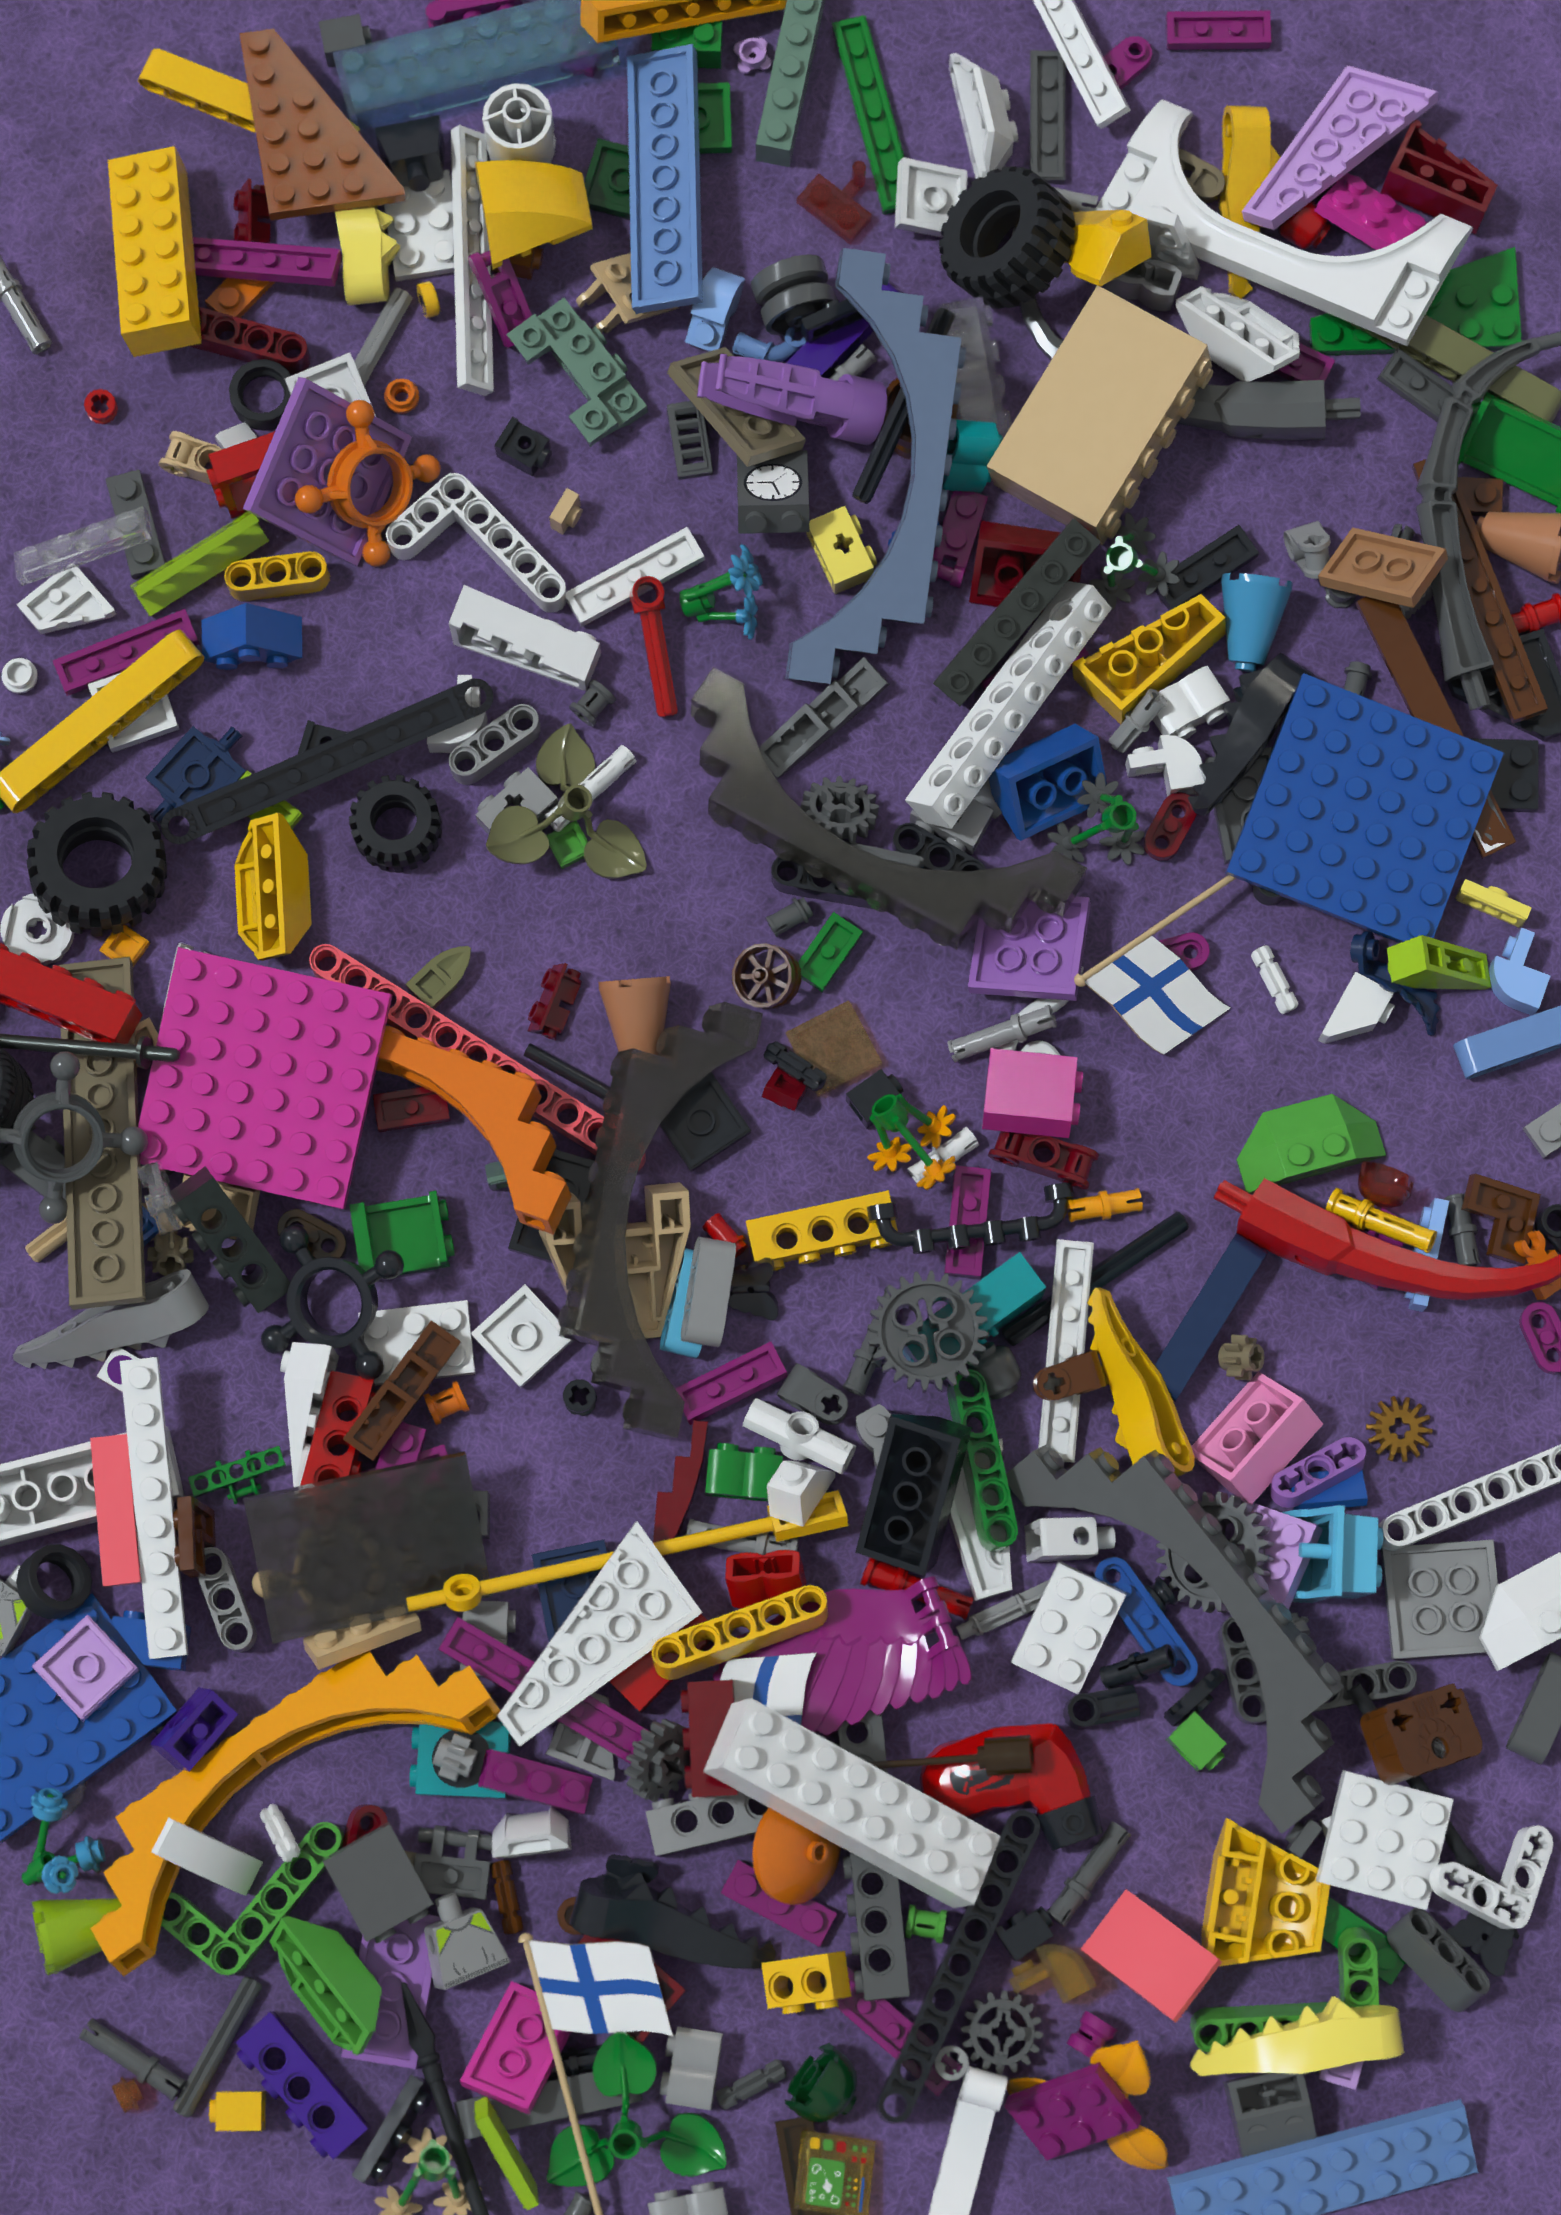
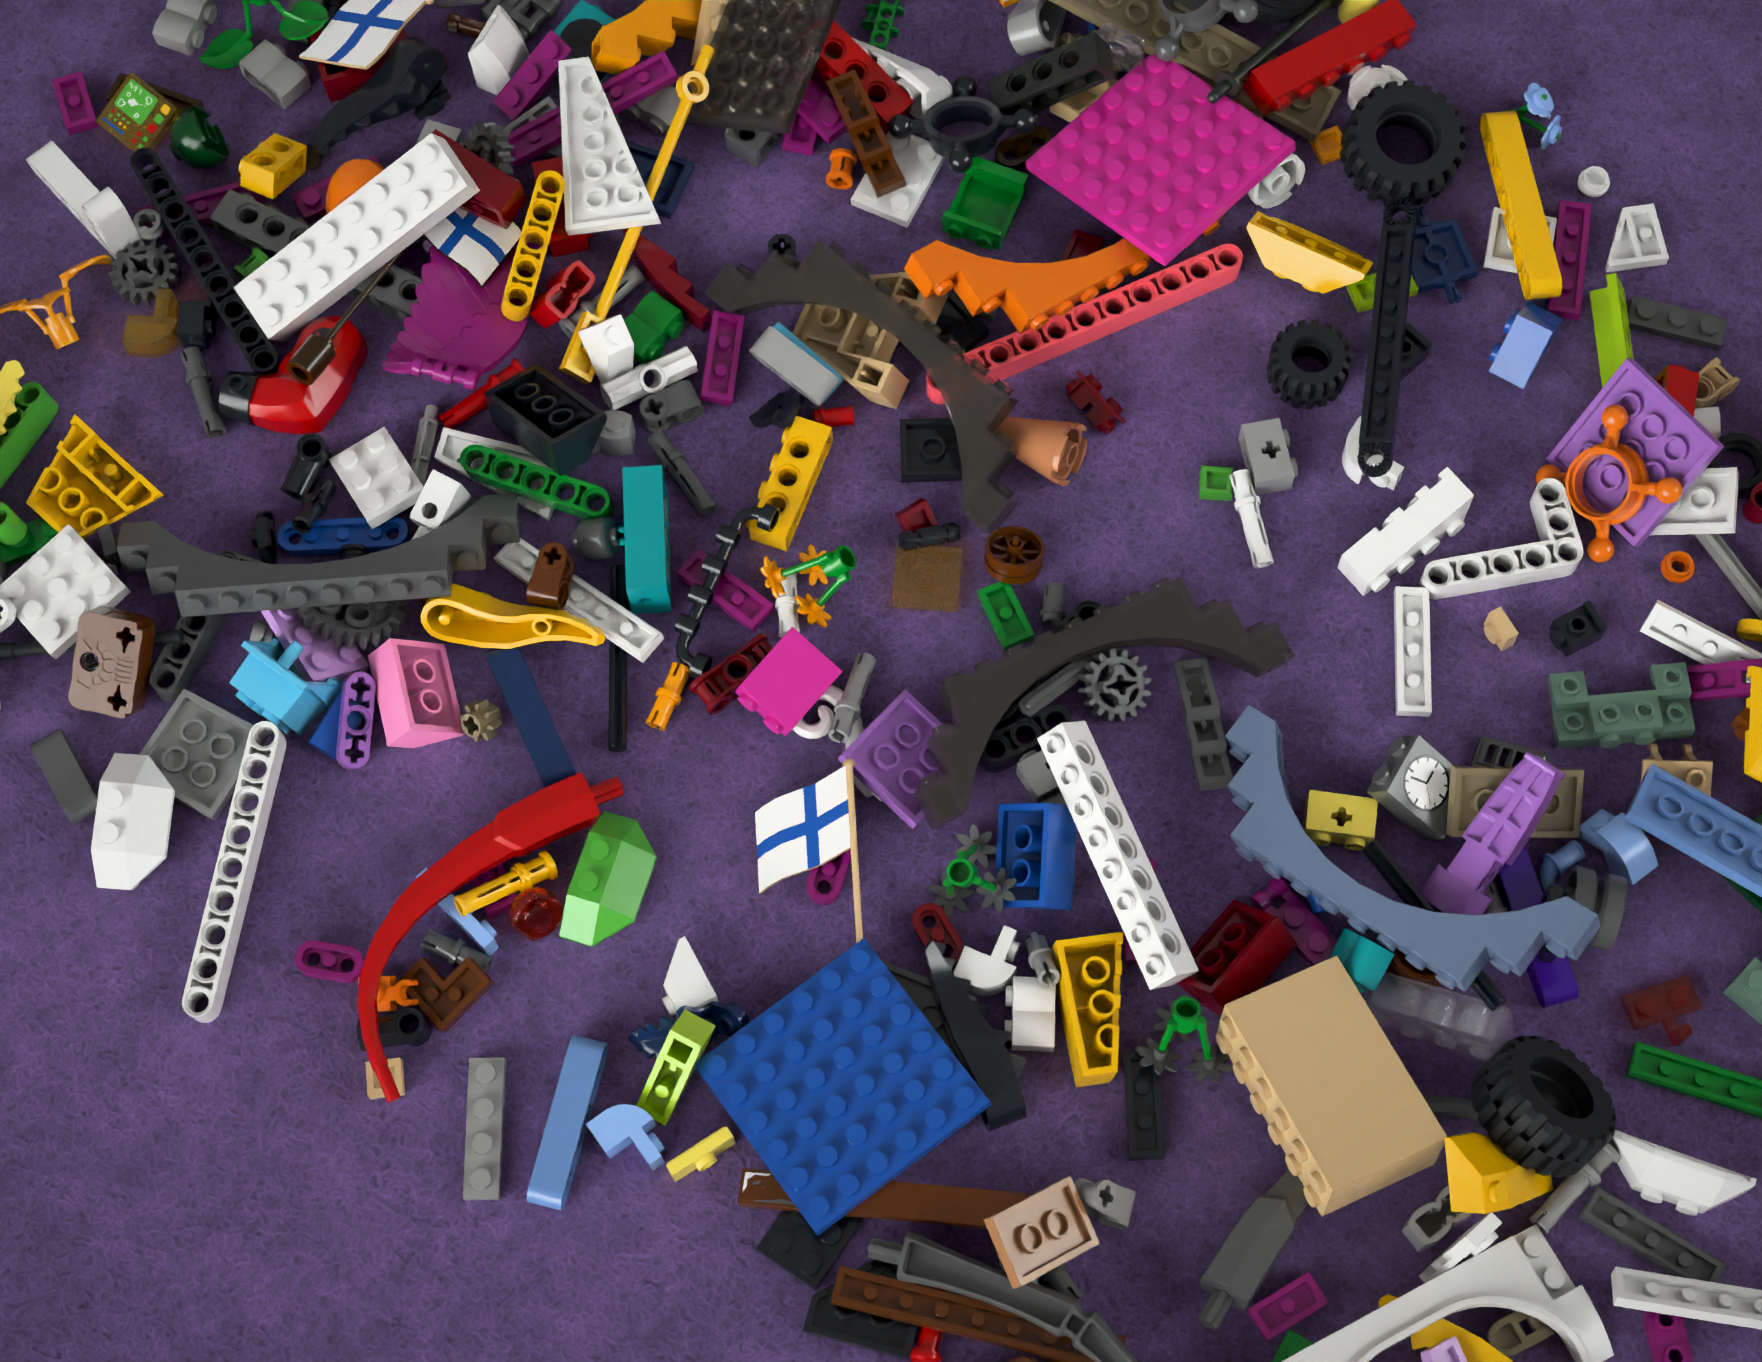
camera: 125 degrees right, 10 degrees down
clear plate [14,506,152,586] -> none
yellow beam [224,551,330,601] -> none
olive plate [405,946,471,1009] -> none
light grey gear [432,1733,478,1782] -> none
light grey beam [449,704,540,785] -> none
white plate [471,1284,575,1388] -> none
olive plant [486,724,646,879] -> none
black bar [523,1043,625,1108] -> none
dark grey bush [569,679,616,727] -> none
red axle [629,576,678,717] -> none
plant [679,544,763,640] -> none
dark grey axle [715,2059,787,2110] -> none
black brick [846,1069,904,1129] -> none
dark grey gear [867,1270,989,1393] -> none
white plate [895,157,967,238] -> none
pearl dark grey brick [933,518,1101,706] -> none
magenta plate [1004,2062,1142,2160] -> none
magenta wheel [1066,2010,1117,2058] -> none
coral slope [1081,1889,1222,2023] -> none
bright green brick [1166,1711,1227,1772] -> none
white wedge [1175,286,1300,382] -> none
dark azure cone [1221,573,1293,672] -> none
white axle [1251,945,1298,1014] -> none
dark grey pin [1344,661,1372,697] -> none
pearl gold gear [1366,1396,1433,1462] -> none

